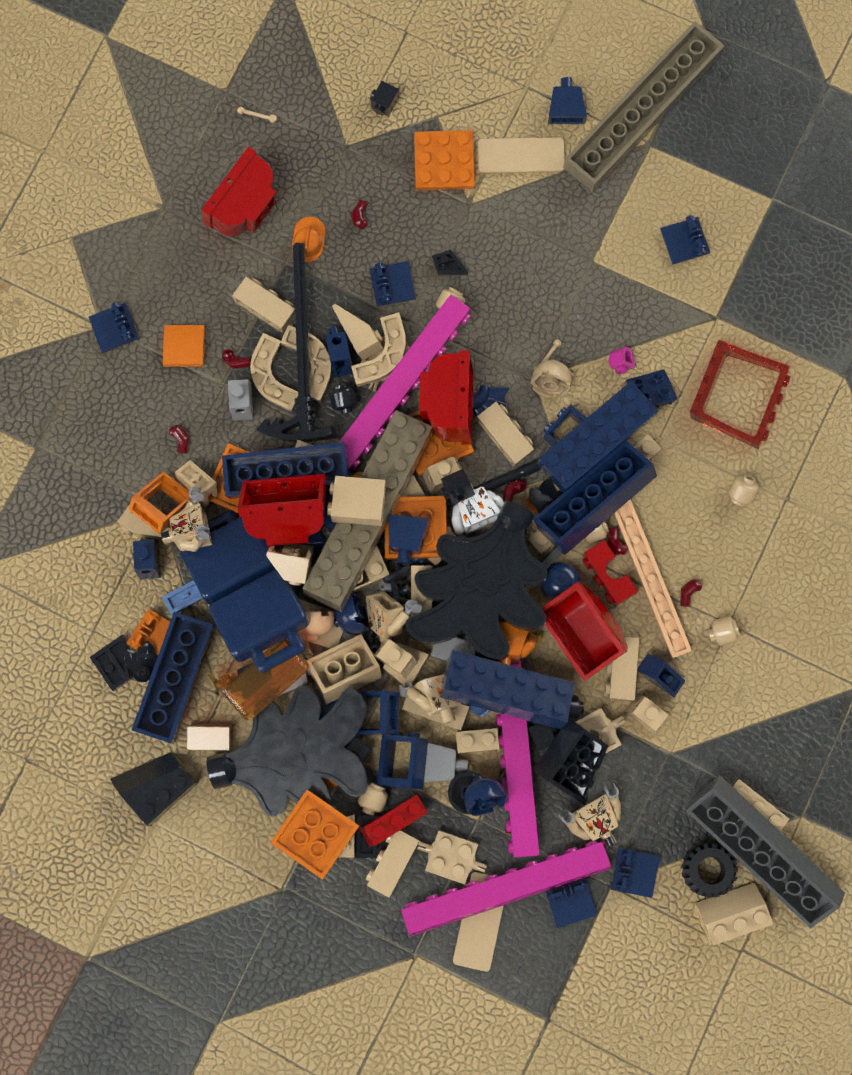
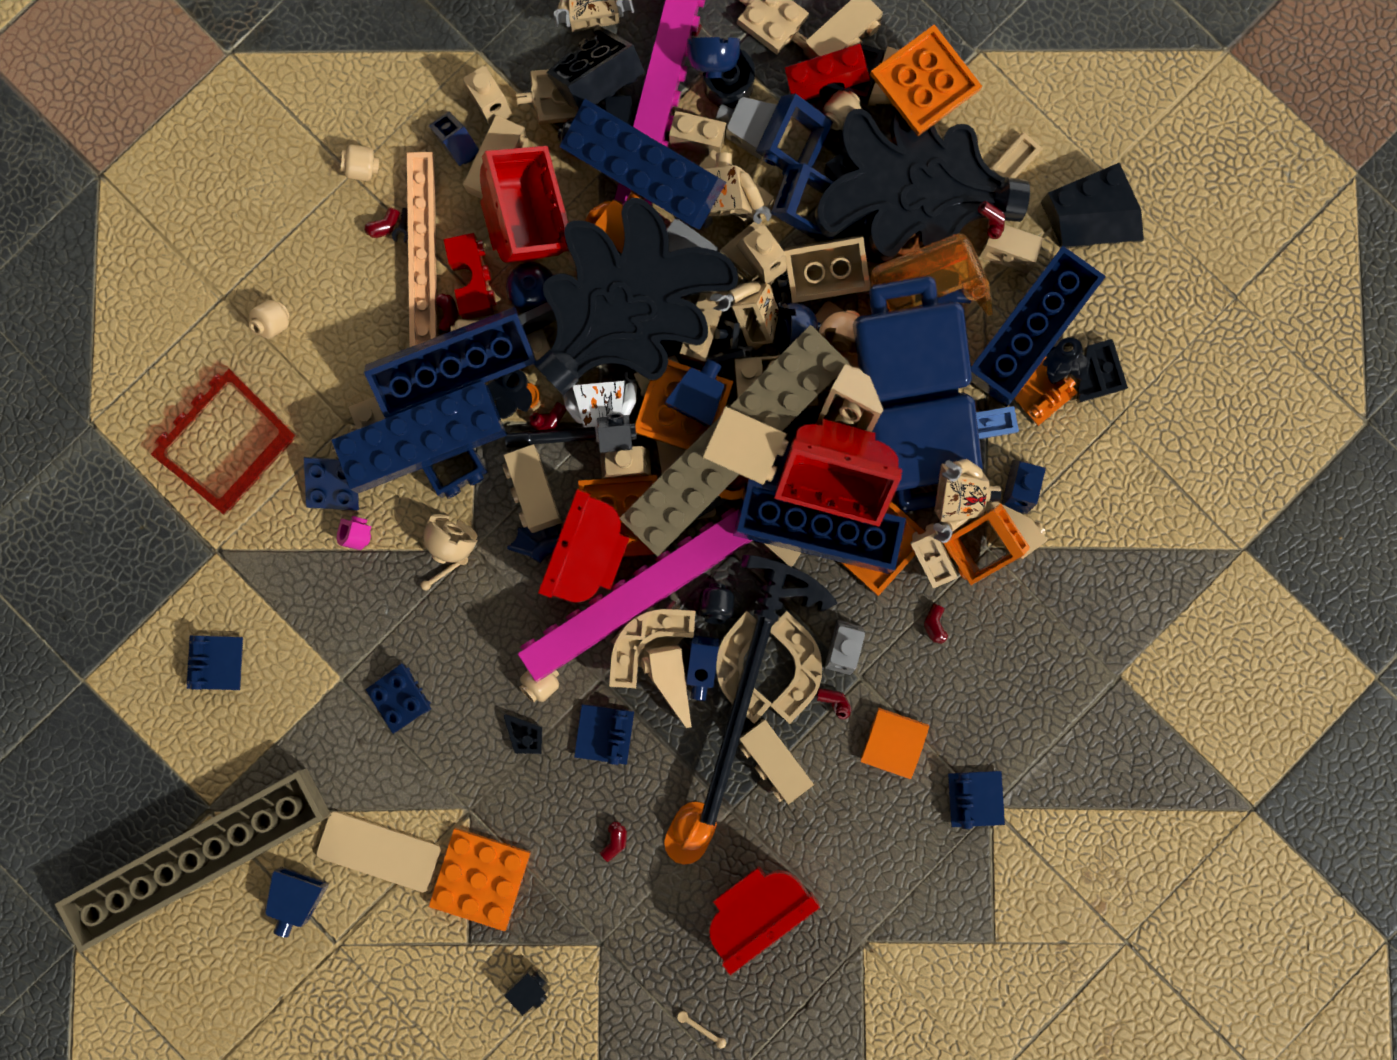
camera: 165 degrees left, 5 degrees up
none -> dark blue hinge [365,664,432,734]
none -> black hand [392,208,408,243]
none -> dark red arm [978,201,1005,239]
none -> tan tile [990,132,1043,178]

